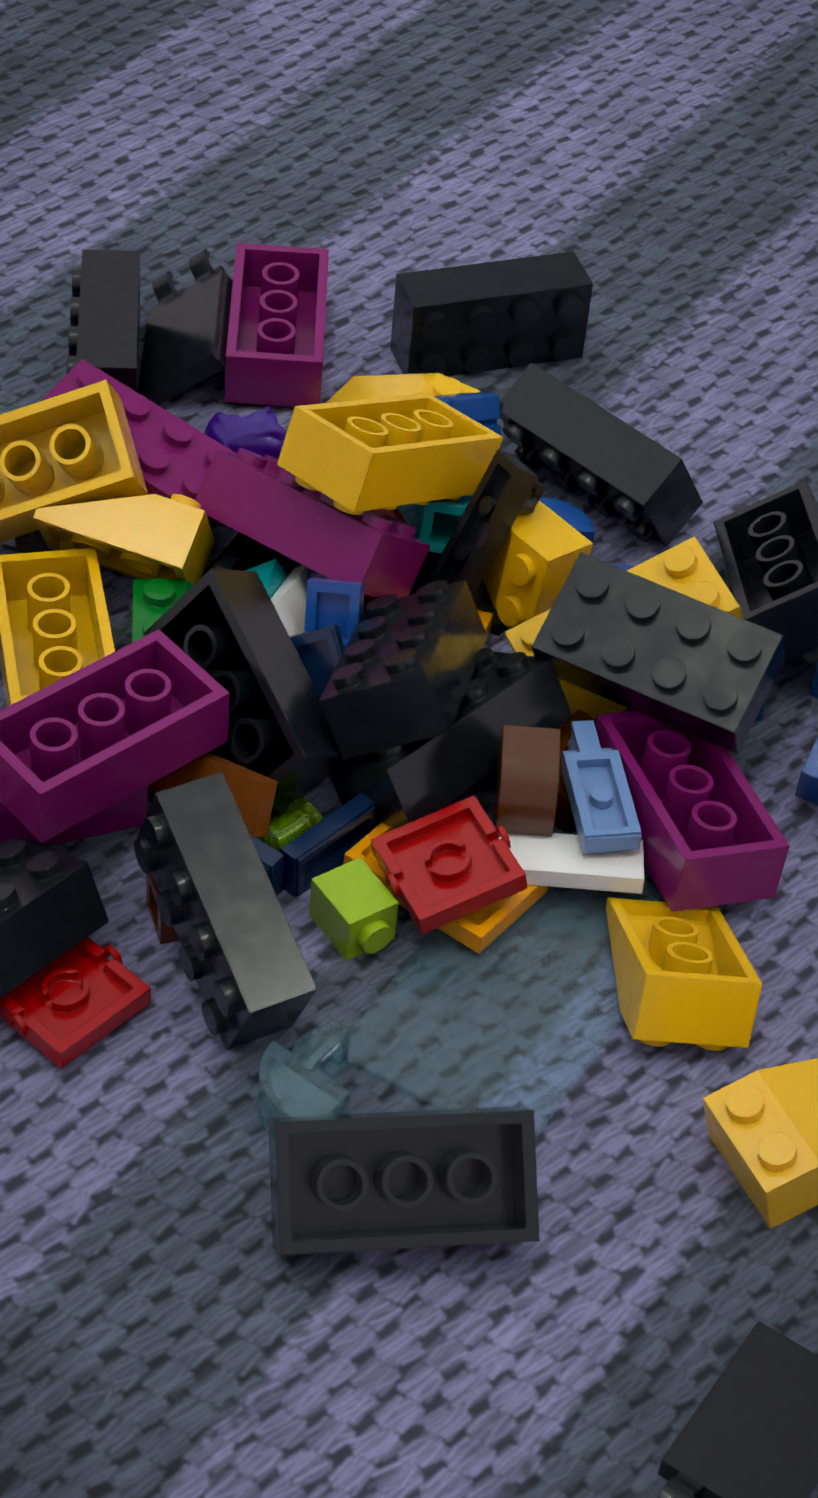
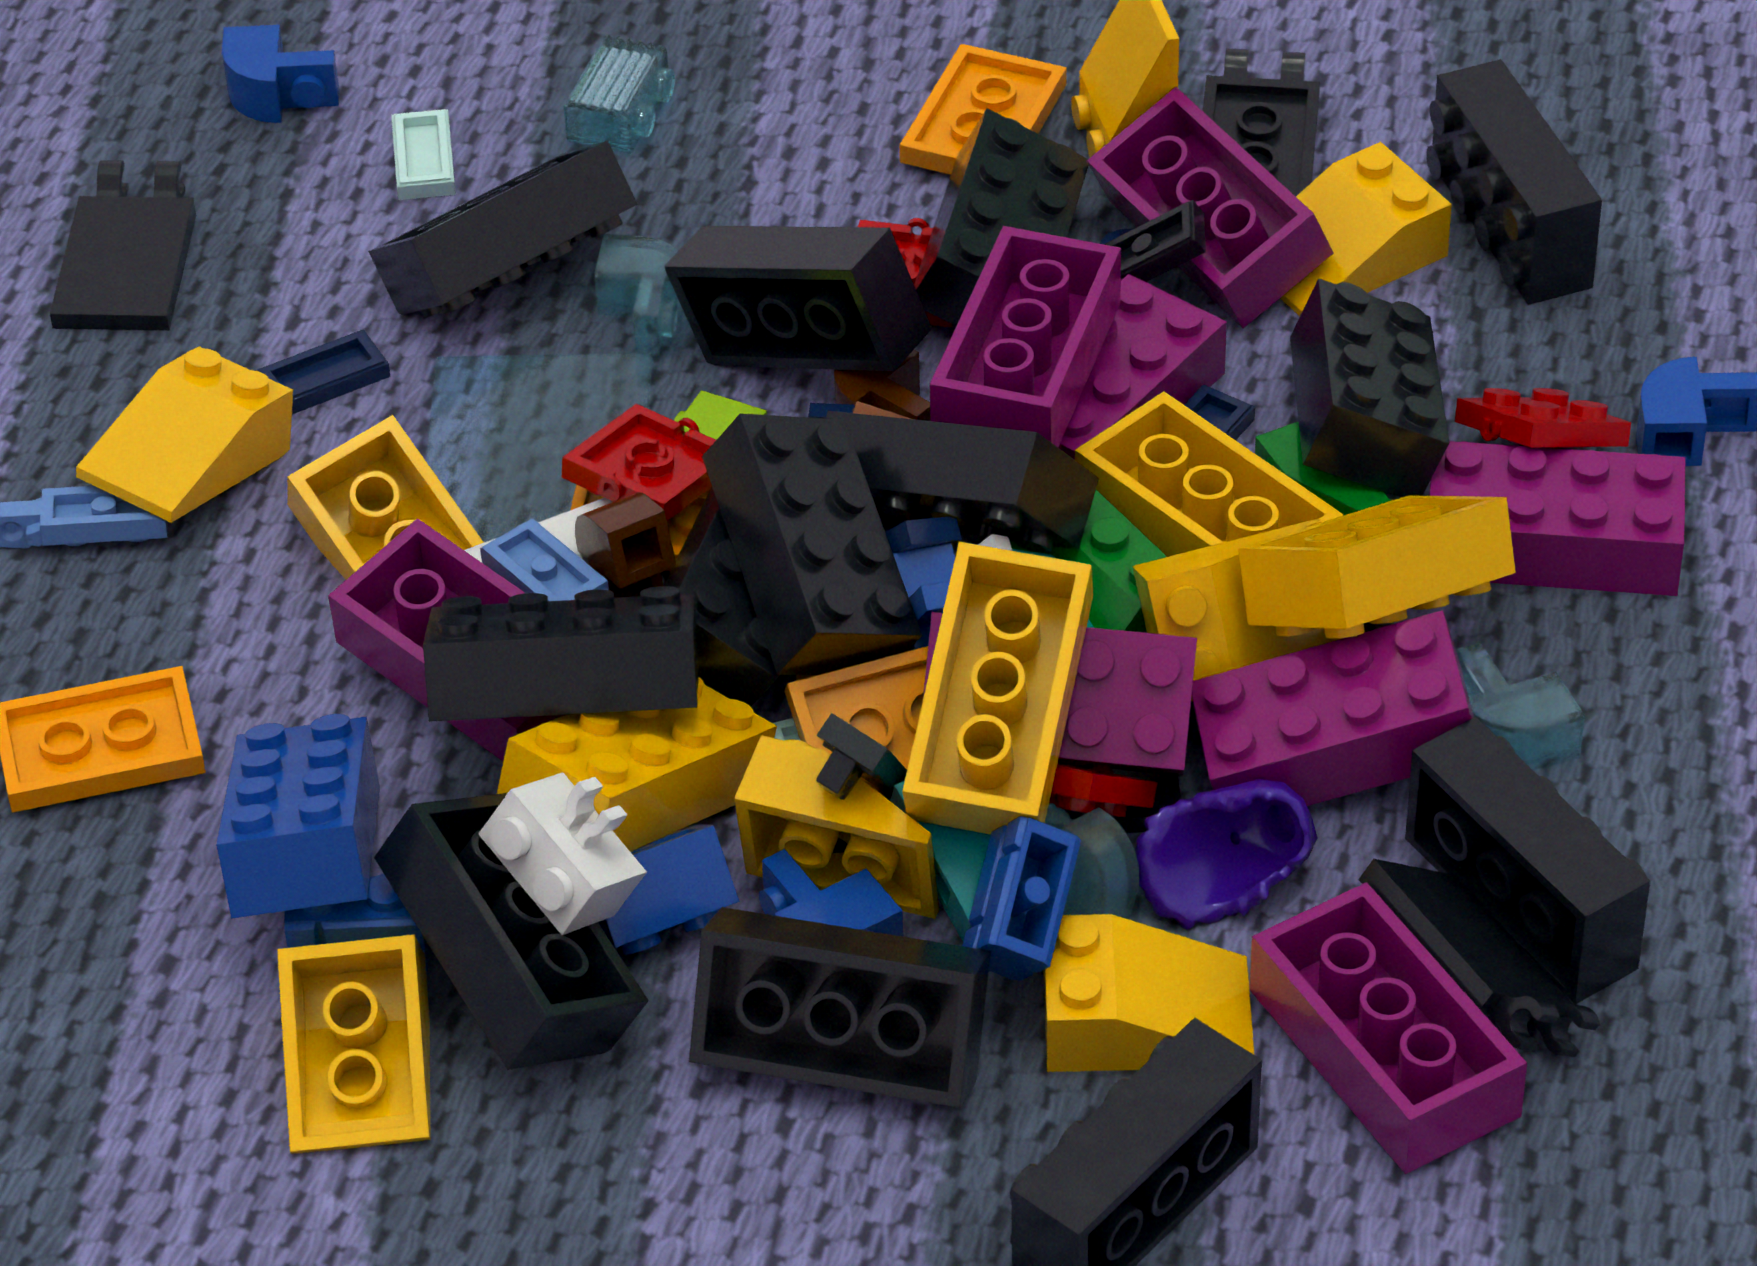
camera: 155 degrees right, 0 degrees up
none -> dark blue tile [255,329,391,414]
none -> light aqua tile [391,109,456,200]
none -> white brick [479,772,647,935]
none -> clear light blue brick [564,34,675,154]

